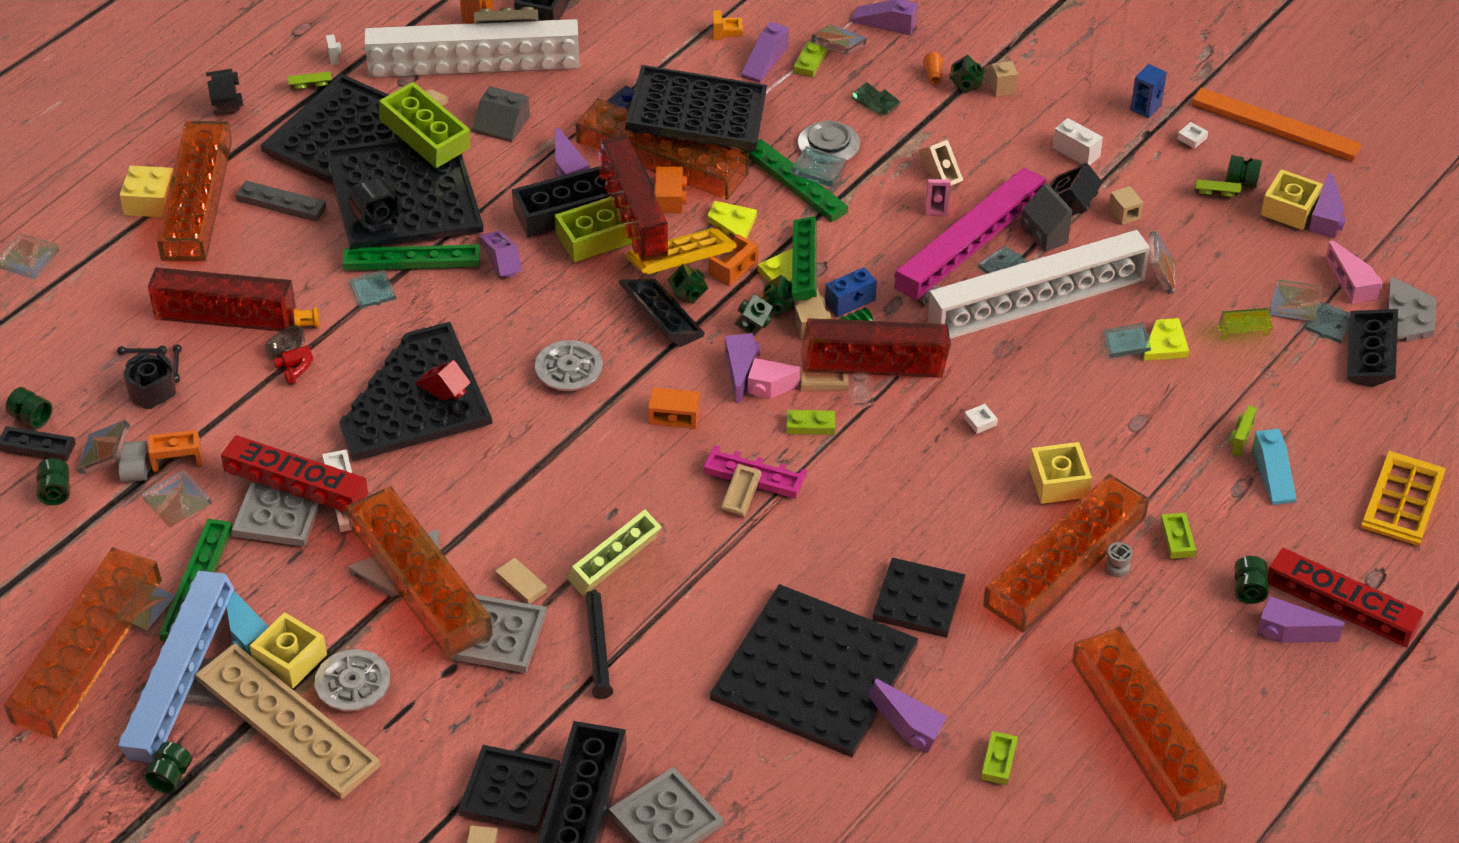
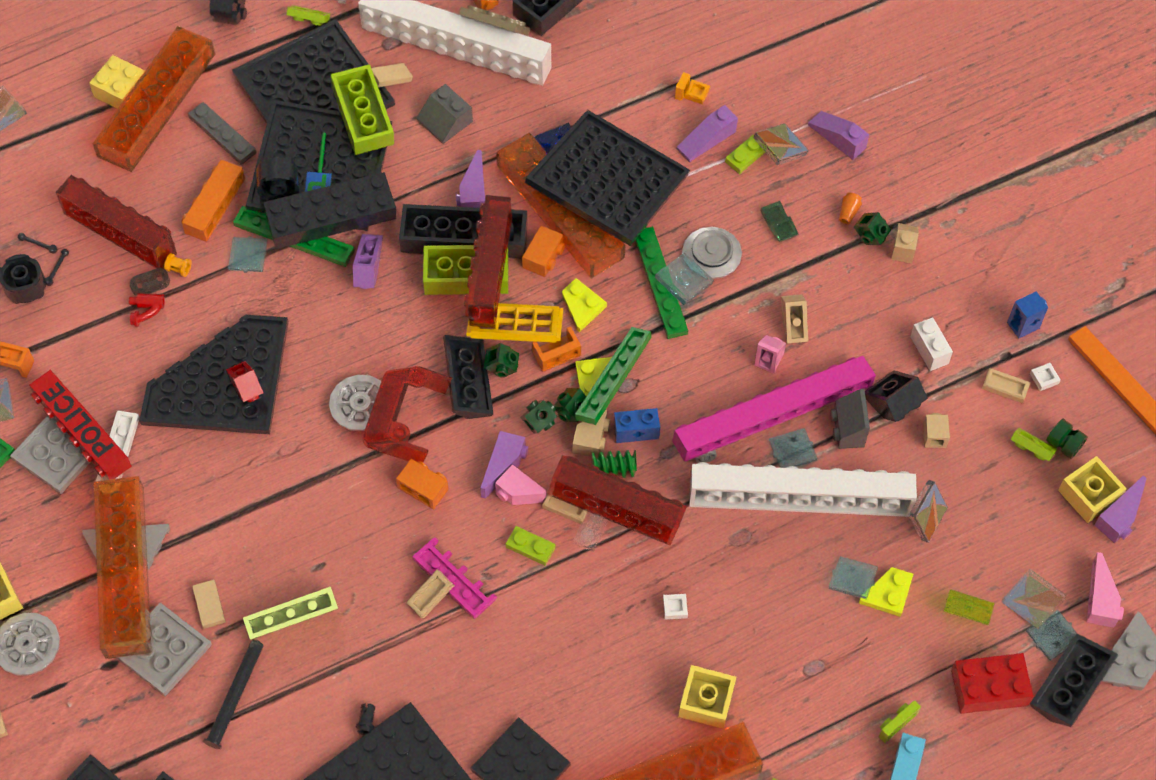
camera: 25 degrees right, 15 degrees up
none -> orange brick [181,159,245,242]
none -> black brick [263,172,396,249]
none -> piece [305,132,332,192]
none -> black pin [356,703,376,735]
none -> clear red windscreen [362,366,452,463]
none -> red brick [951,653,1034,714]
none -> tan tile [982,368,1031,403]

